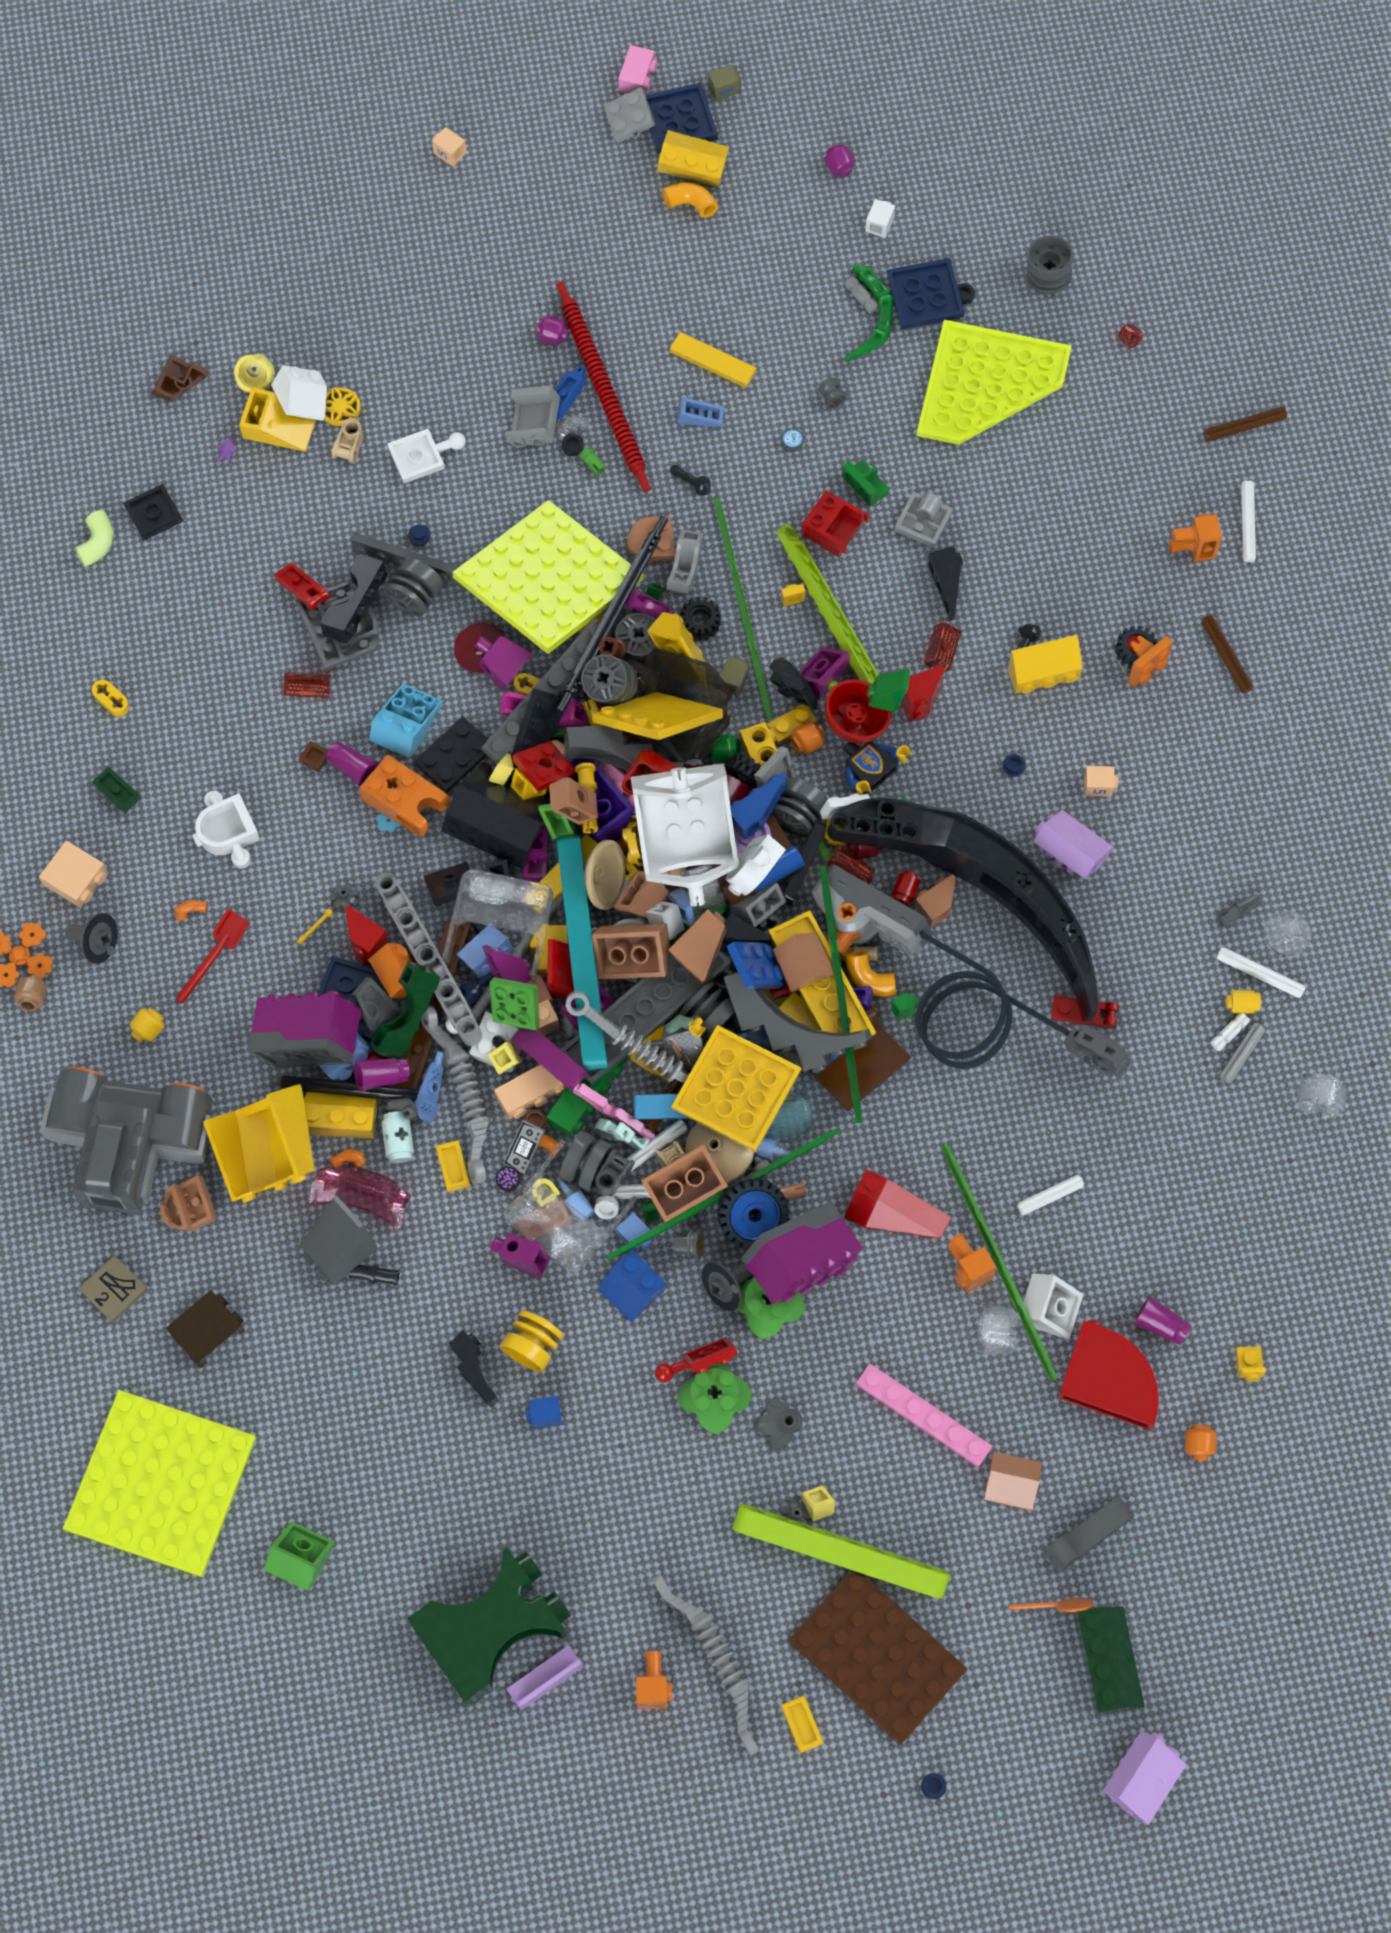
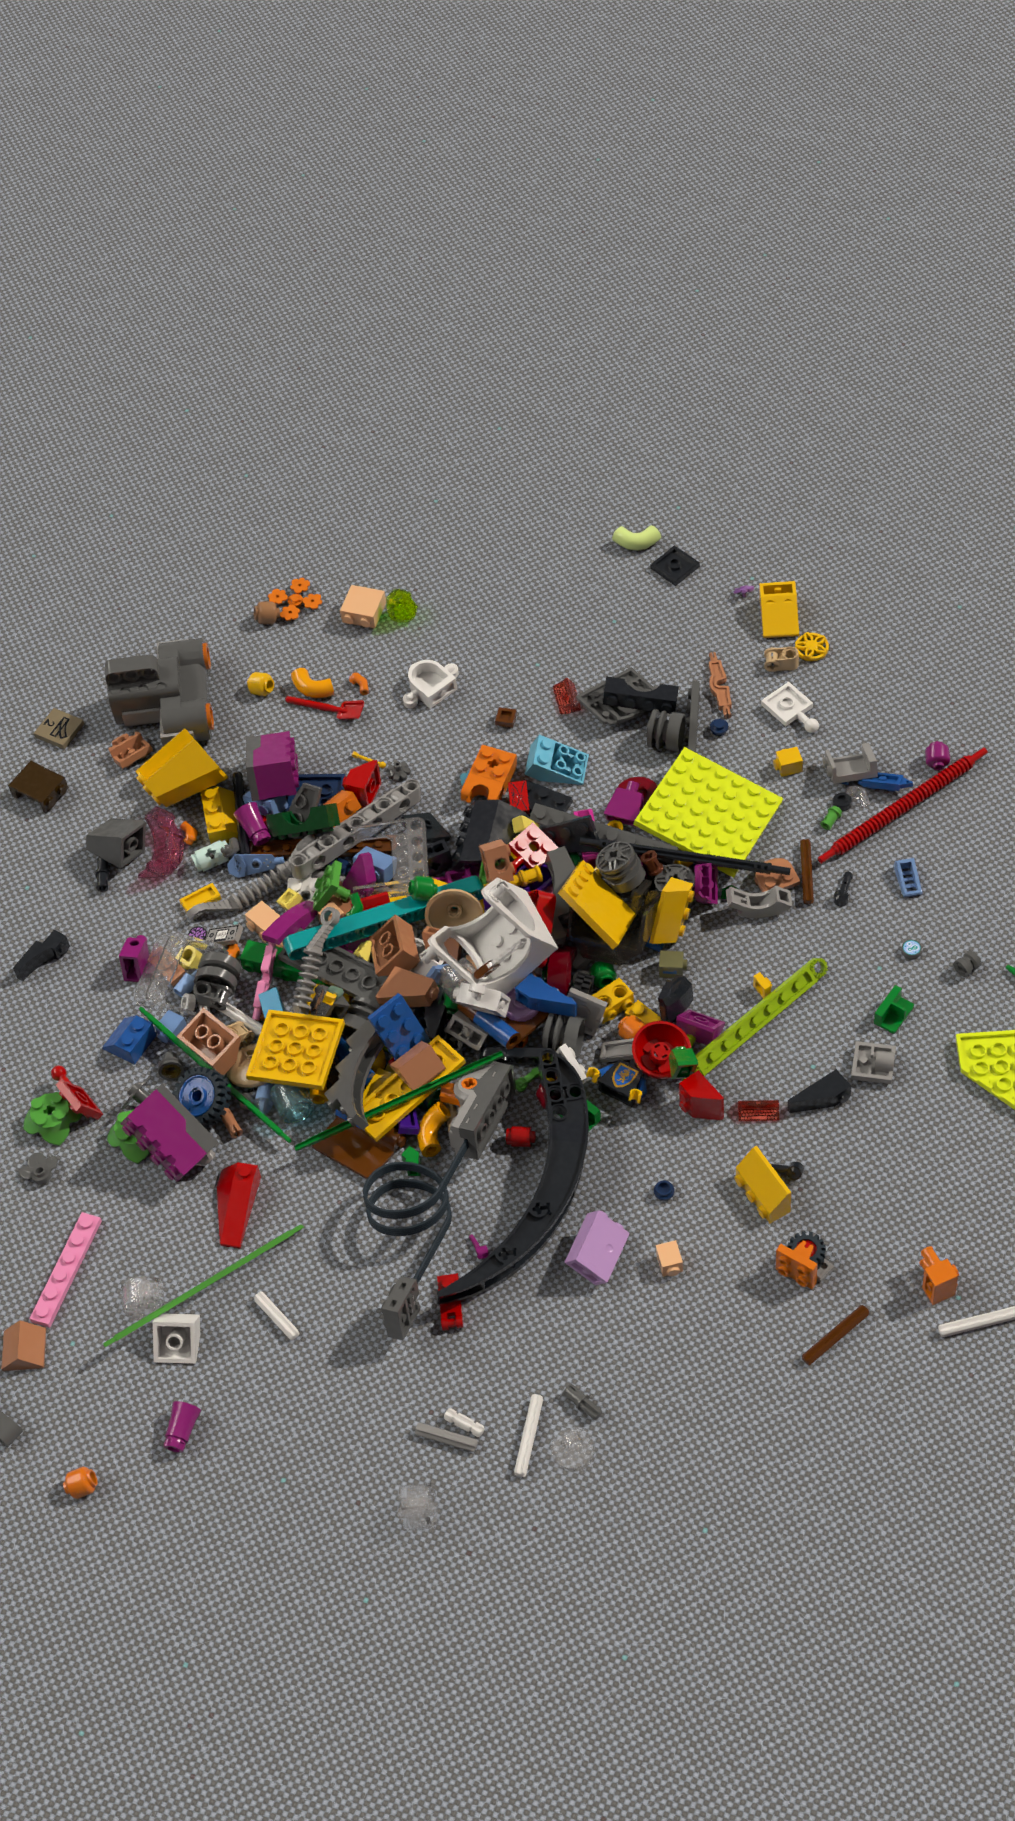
camera: 80 degrees right, 15 degrees down
piece [65,913,118,964] -> none
yellow beam [92,680,130,717] -> none
dark green plate [92,766,141,813] -> none
reddish brown slope [151,355,210,401] -> none
light yellow piece [234,354,275,393] -> none
white slope [271,365,327,421] -> none
red plate [274,562,330,611] -> none
magenta plant [326,742,379,787] -> none
yellow wheel [499,1310,564,1373] -> none
dark orange plate [524,1110,547,1130] -> none
blue brick [525,1396,562,1429] -> none
light aqua piece [593,1118,650,1150] -> none
yellow tile [670,332,757,388] -> none
black tyre [680,597,721,641] -> none
bright green piece [713,497,773,720] -> none
red piece [801,490,869,557] -> none
clear red slope [827,844,875,884] -> none
nougat slope [914,874,956,928] -> none
orange brick [948,1233,997,1293] -> none
red brick [1058,1320,1159,1430] -> none
yellow brick [1225,990,1261,1014] -> none
yellow bracket [1235,1346,1266,1381] -> none
none -> light orange cylinder [291,668,334,699]
none -> green arm [346,892,364,917]
none -> light yellow slope [353,940,372,962]
none -> clear neon green hair [386,589,418,623]
none -> green head [408,876,438,902]
none -> magenta hand [469,1234,489,1259]
none -> piece [474,938,527,979]
none -> red tile [508,781,530,814]
none -> light grey tile [599,1038,634,1063]
none -> nougat piece [709,652,732,719]
none -> yellow brick [773,747,803,777]
none -> reddish brown axle [800,839,814,905]

